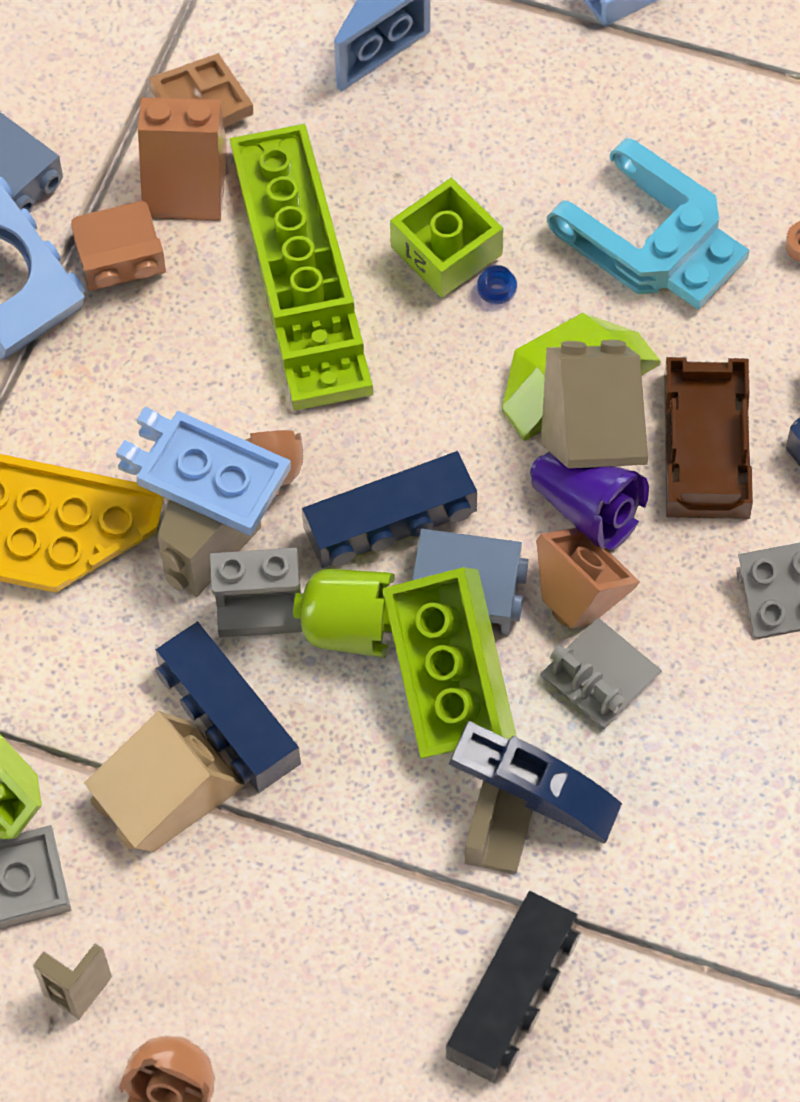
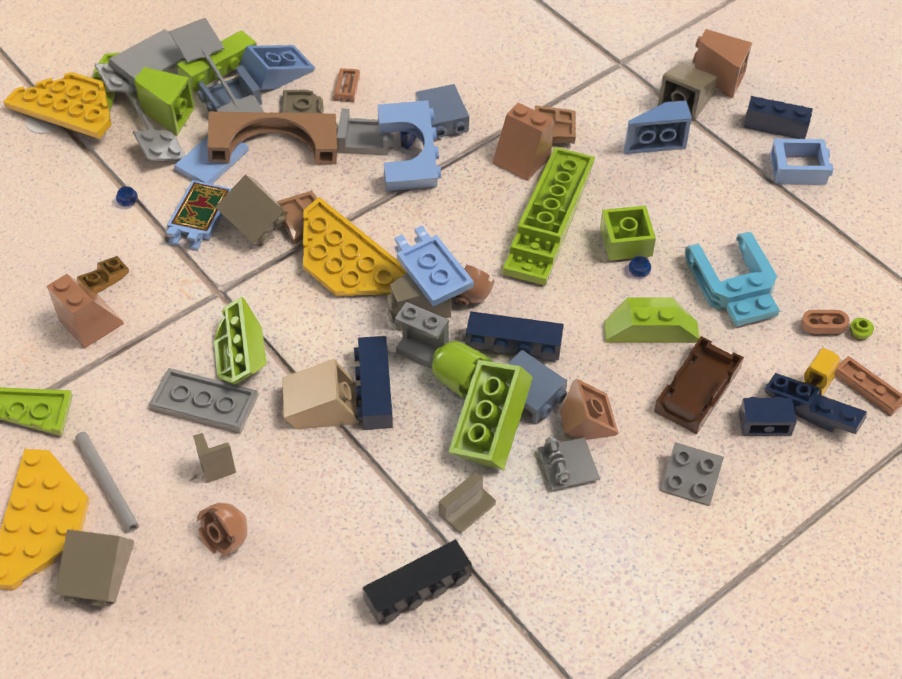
camera: 30 degrees right, 10 degrees down
nougat bracket [71,201,166,291] -> none
dark blue slope [448,721,622,844] -> none
dark purple cone [530,452,649,550] -> none
dark tan slope [541,340,648,468] -> none

